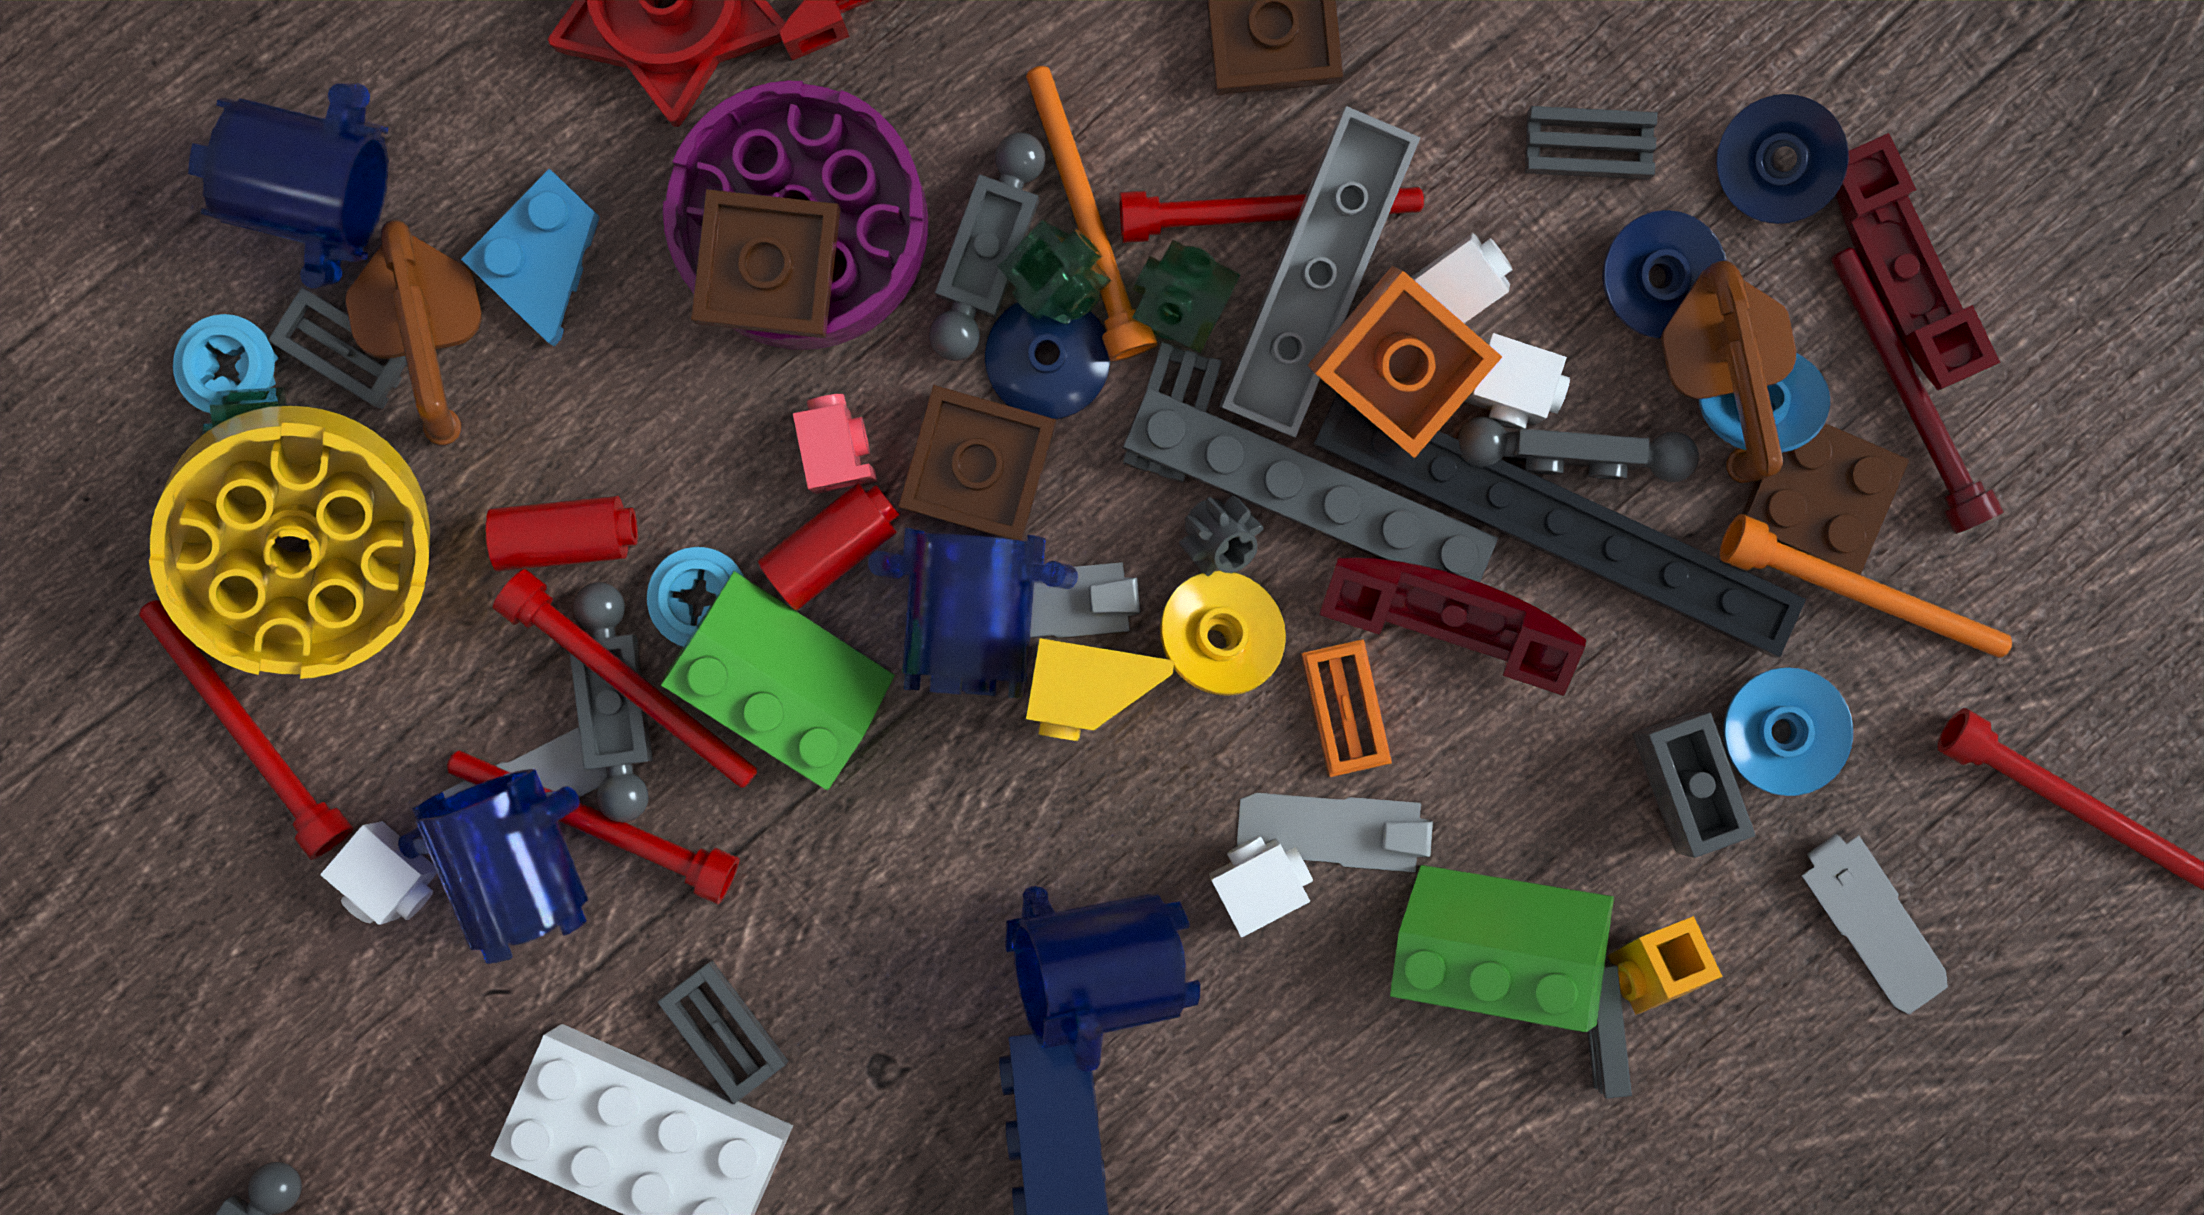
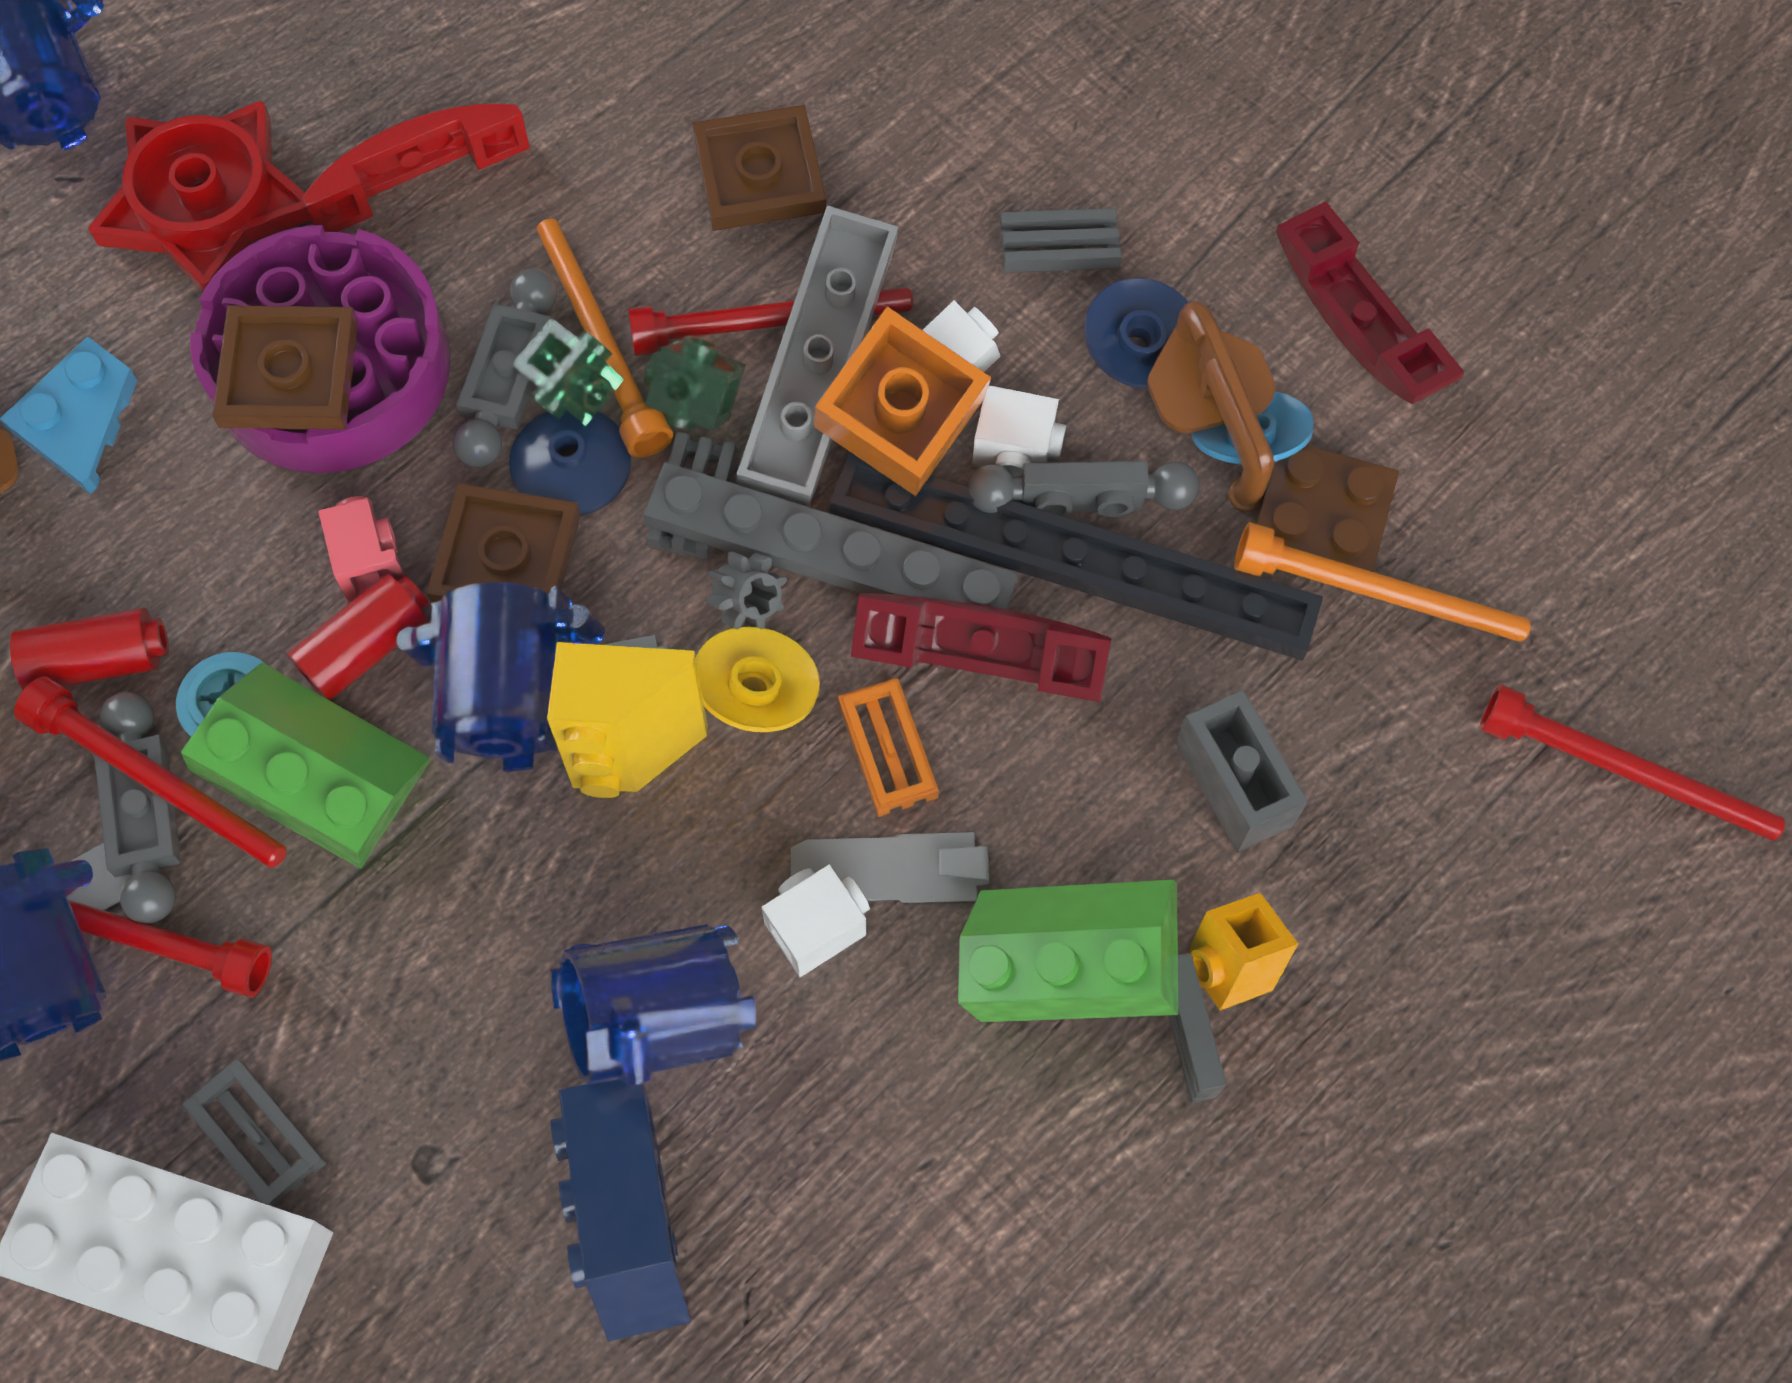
camera: 10 degrees left, 20 degrees down
dark blue dish [1717,94,1849,224] -> none
dark azure dish [1723,668,1853,796] -> none
light grey piece [1801,834,1948,1015] -> none
dark red piece [1831,247,2004,534] -> none

